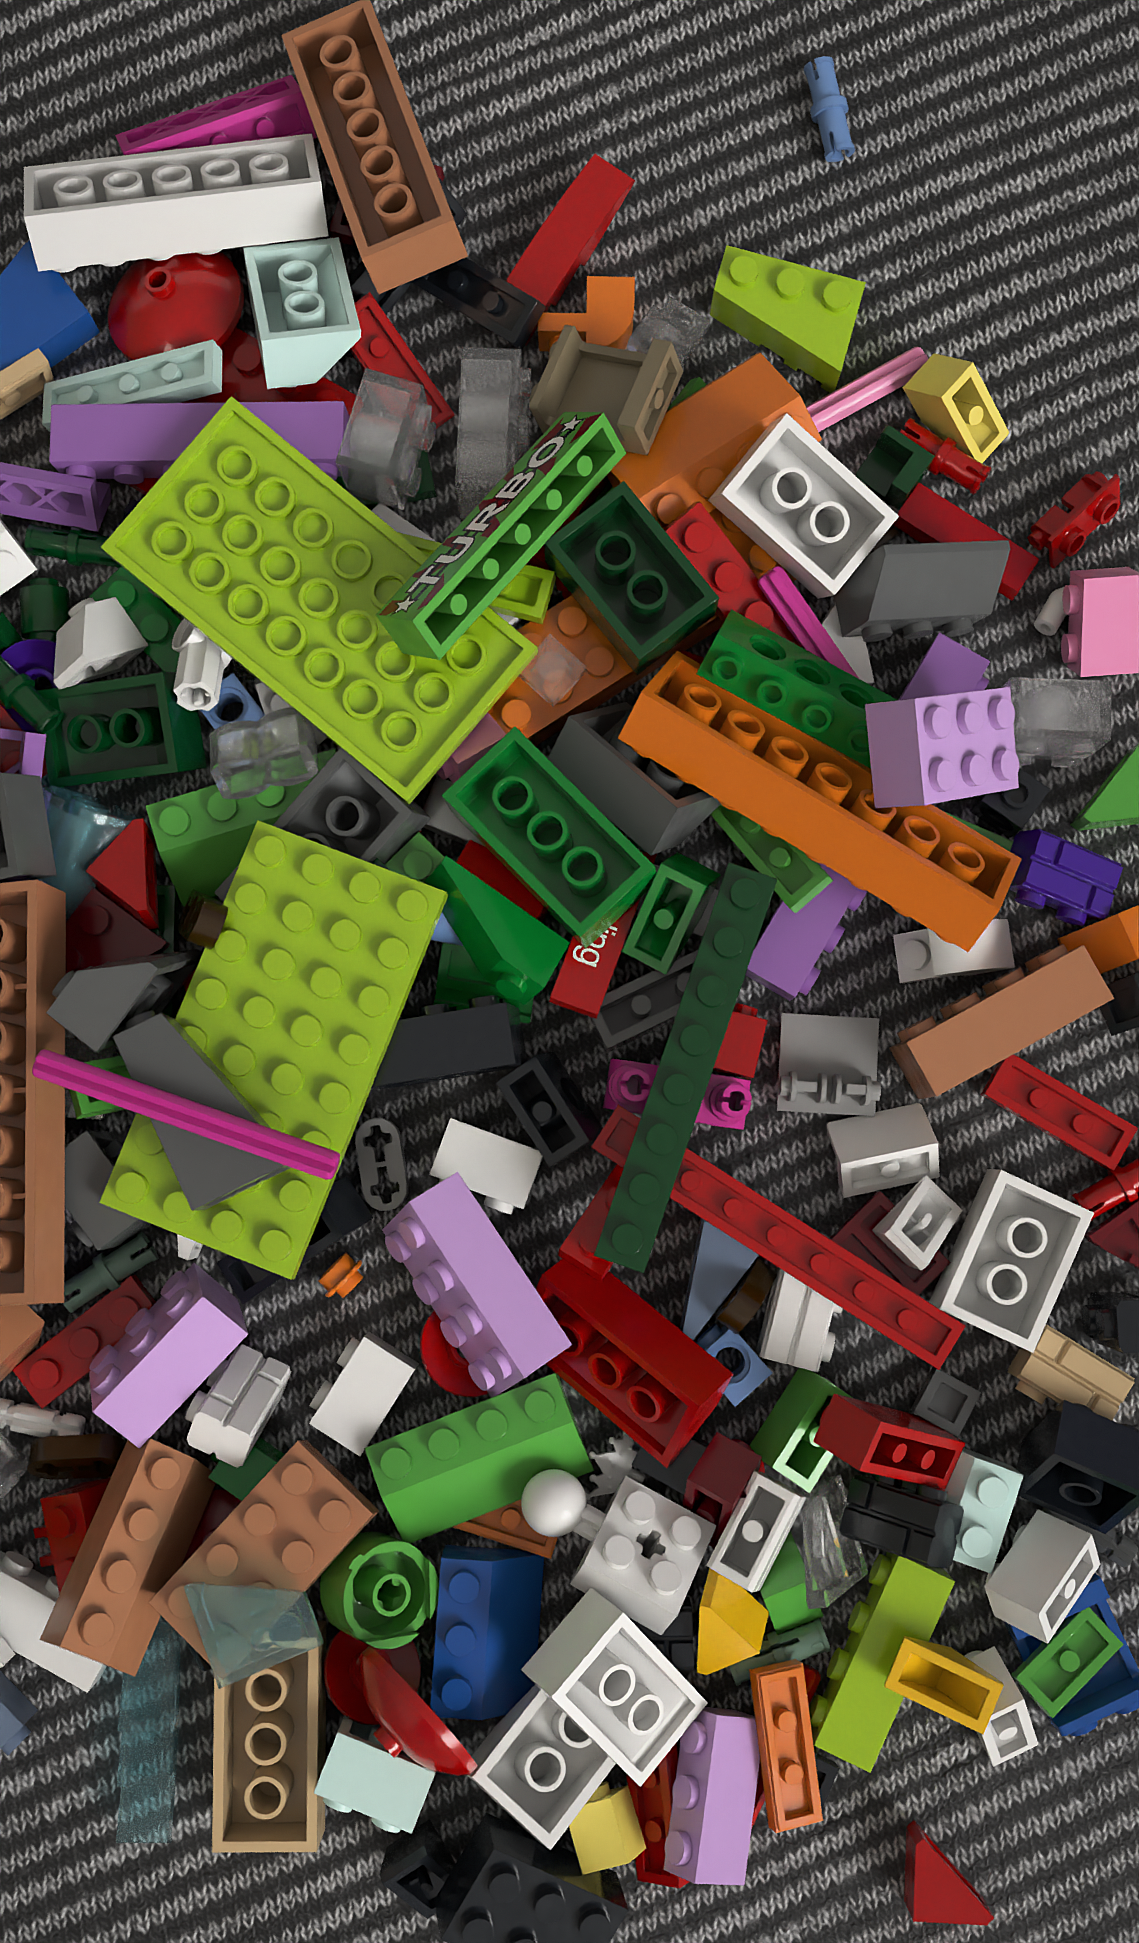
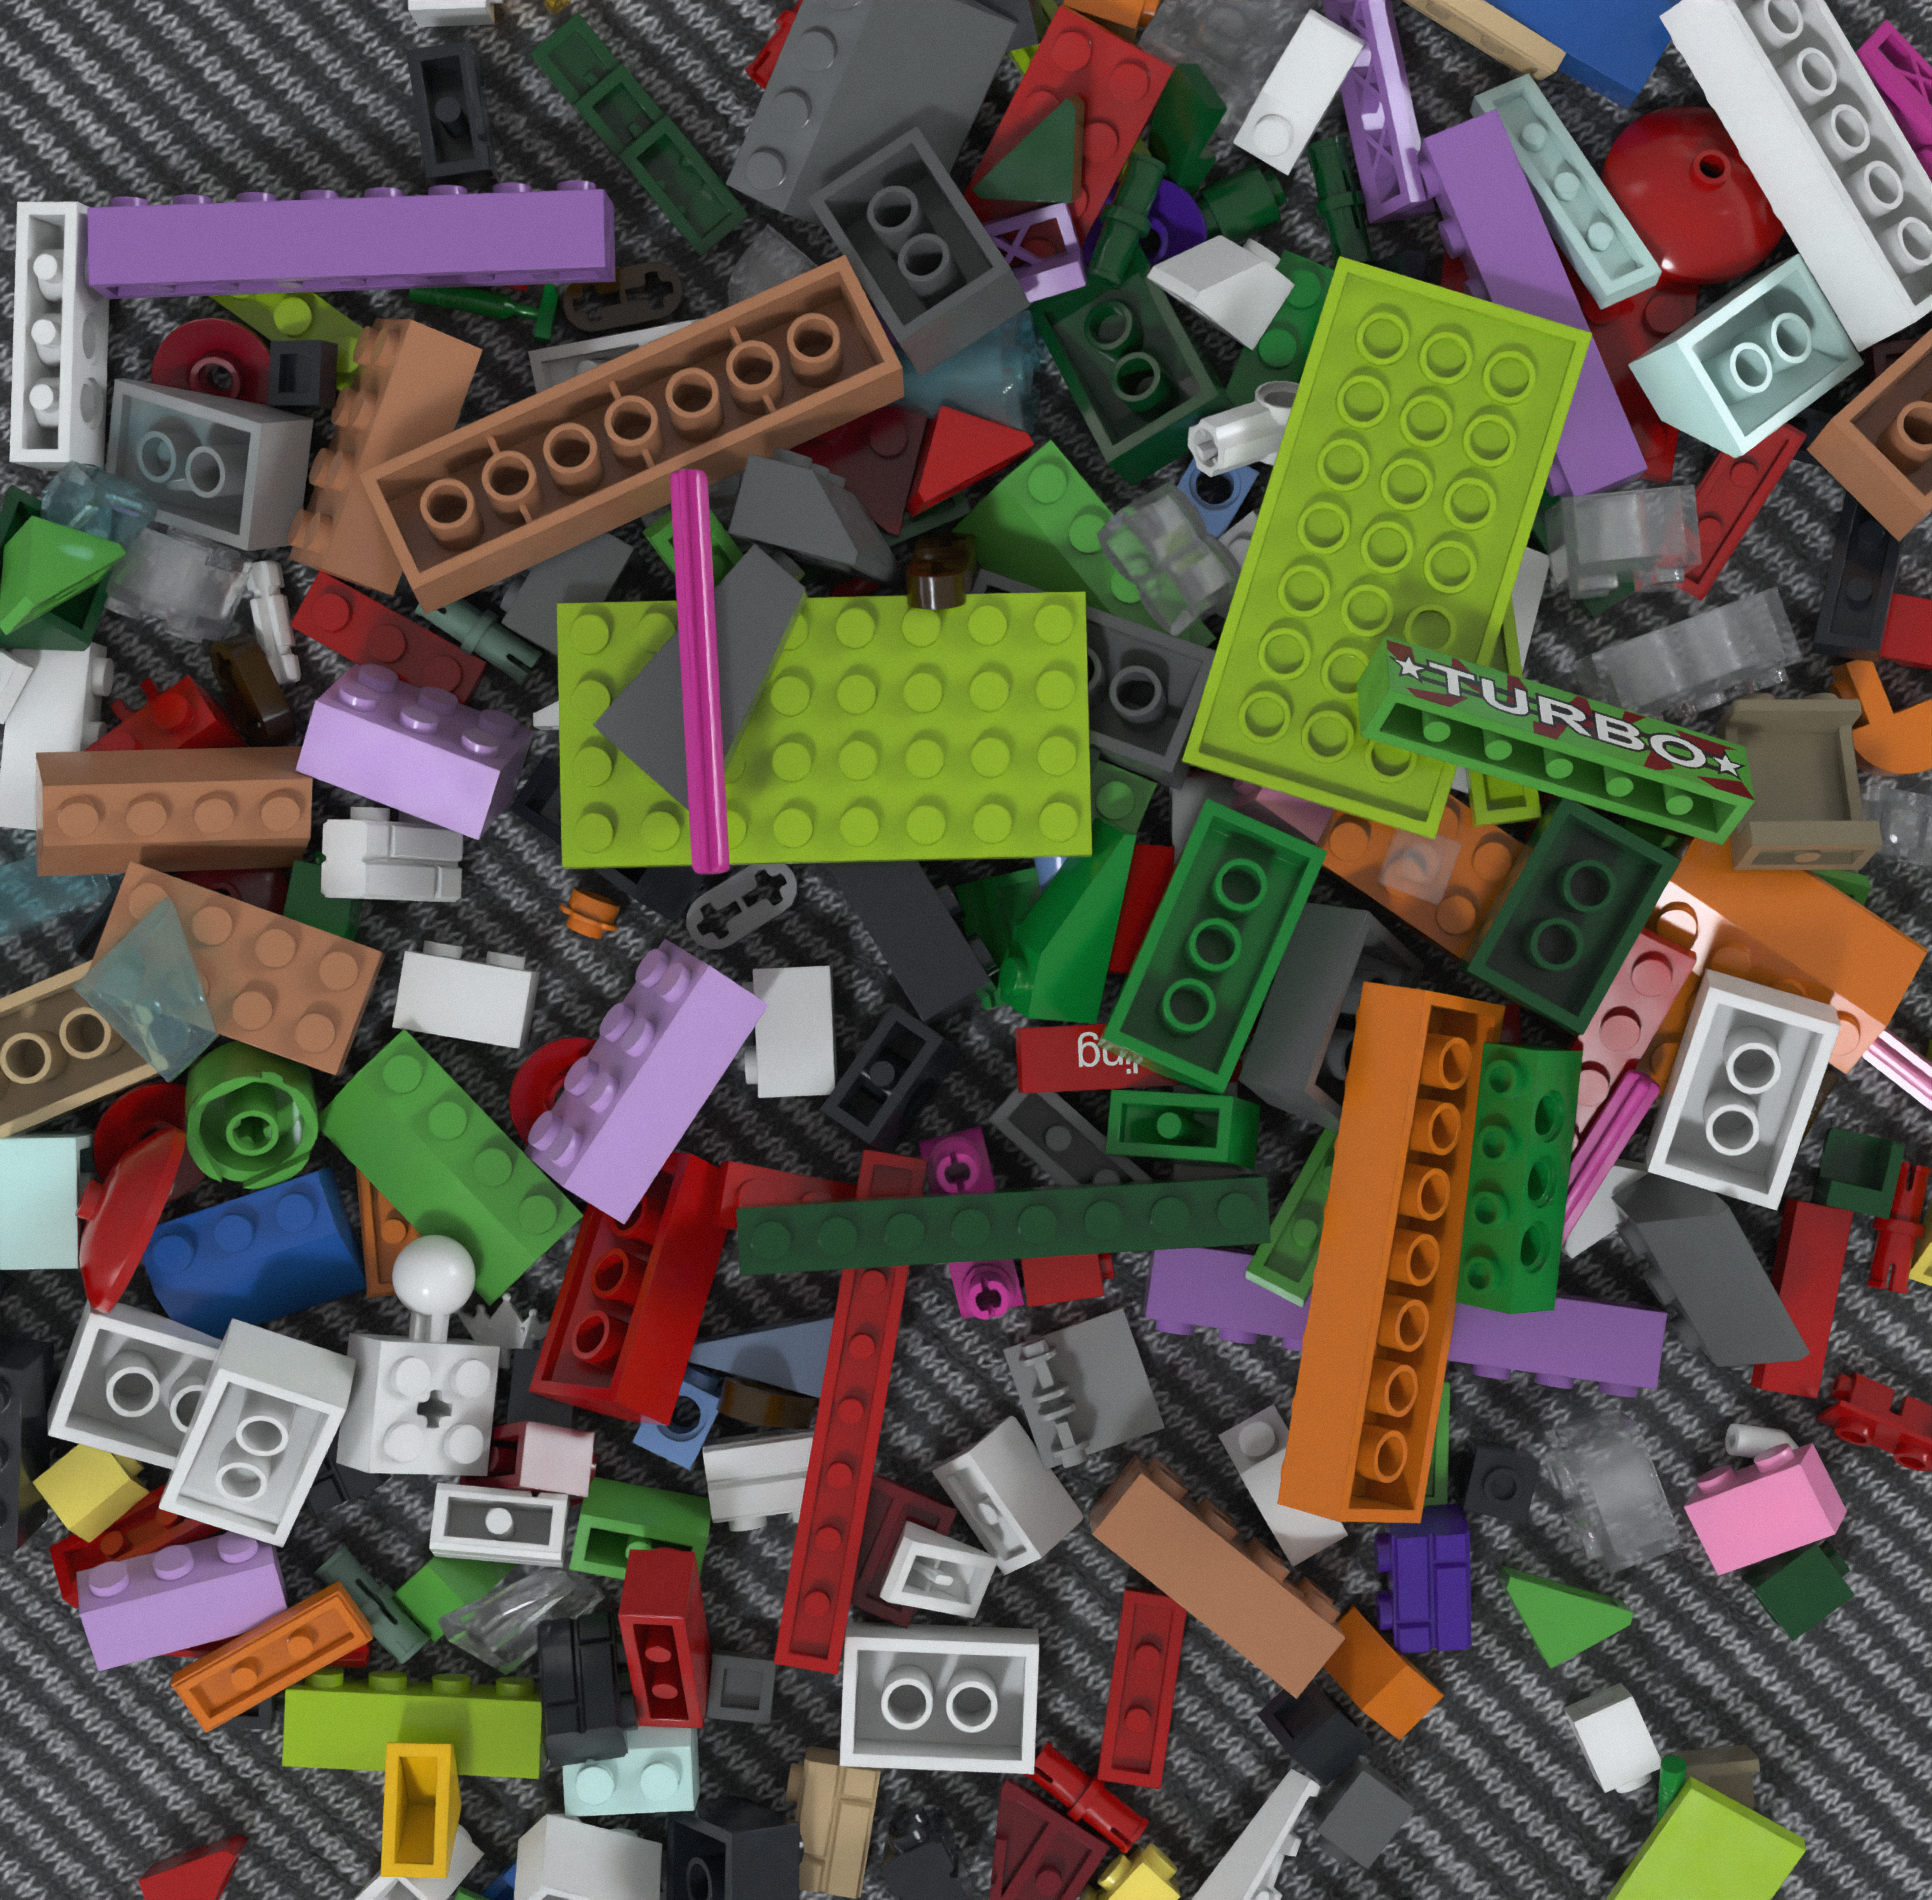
camera: 65 degrees right, 5 degrees up
yellow slope [697,1568,769,1675] -> none
lavender brick [865,687,1019,808] -> none

